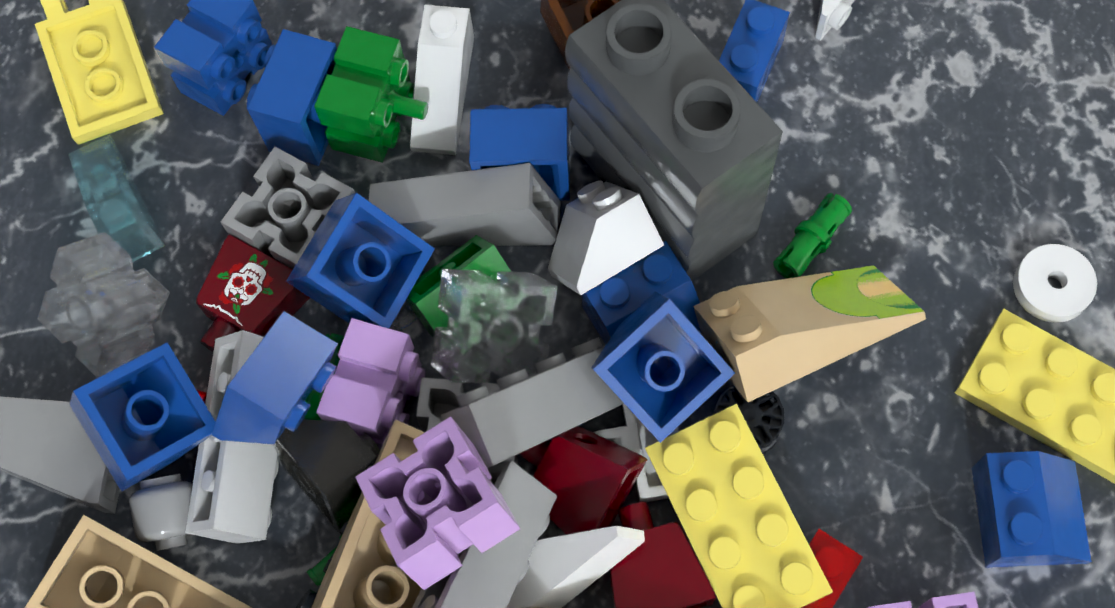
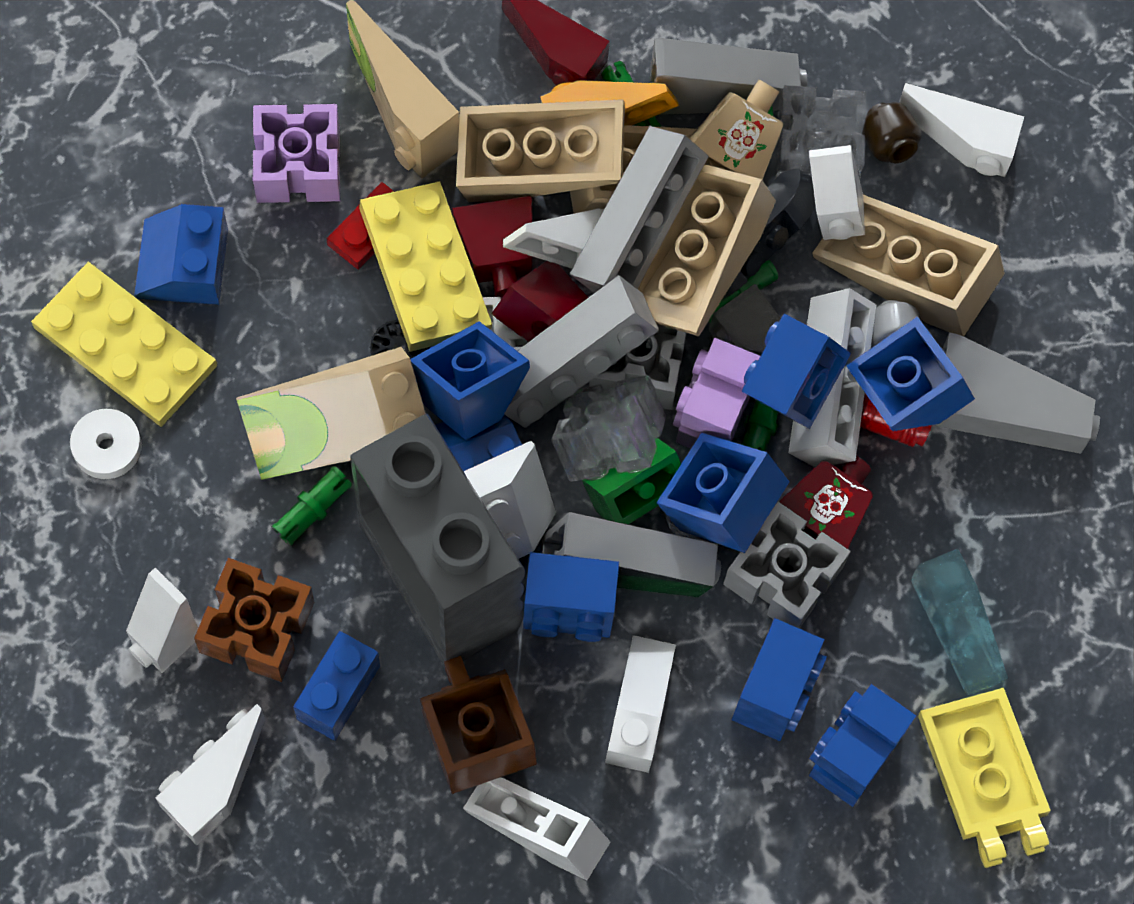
camera: 175 degrees right, 0 degrees up
clear brick [37,232,170,378] -> none
green brick [314,26,428,163] -> none
lavender brick [355,417,520,590] -> none
none -> white slope [126,568,198,673]
none -> dark orange brick [194,558,315,682]

